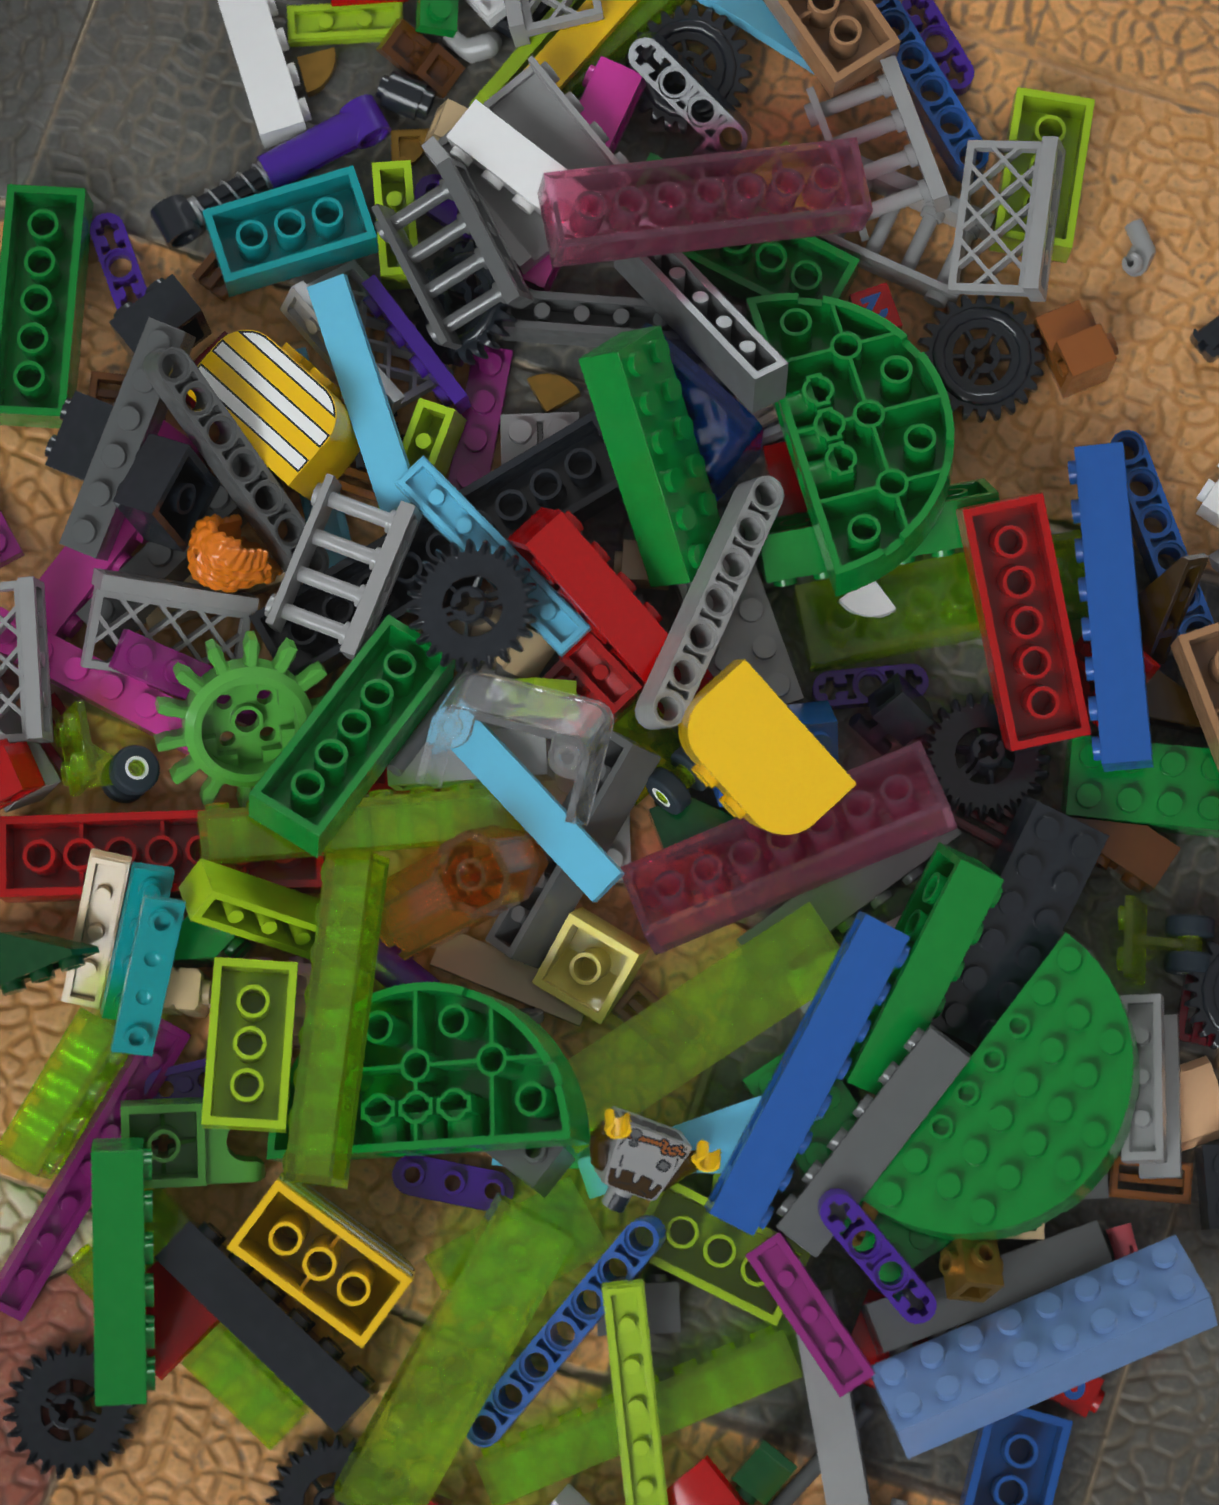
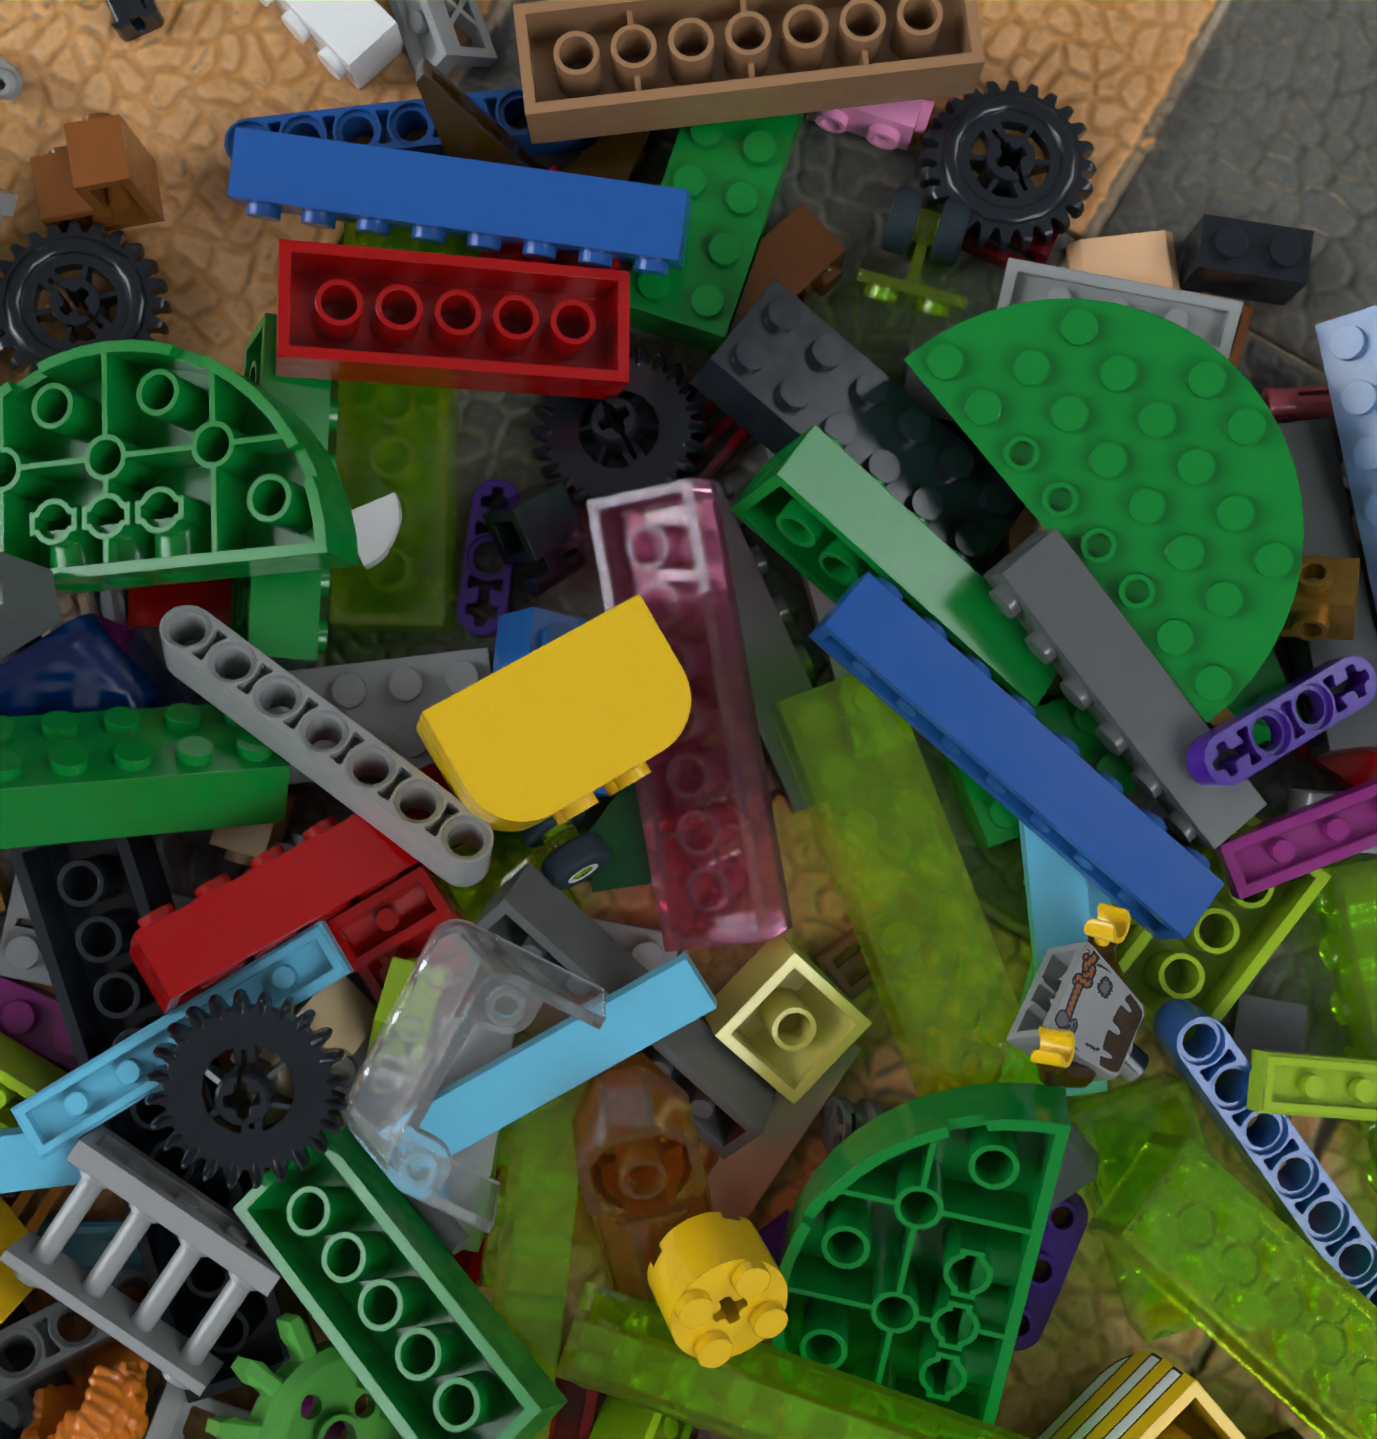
camera: 80 degrees left, 5 degrees up
none -> yellow brick [647,1212,788,1368]

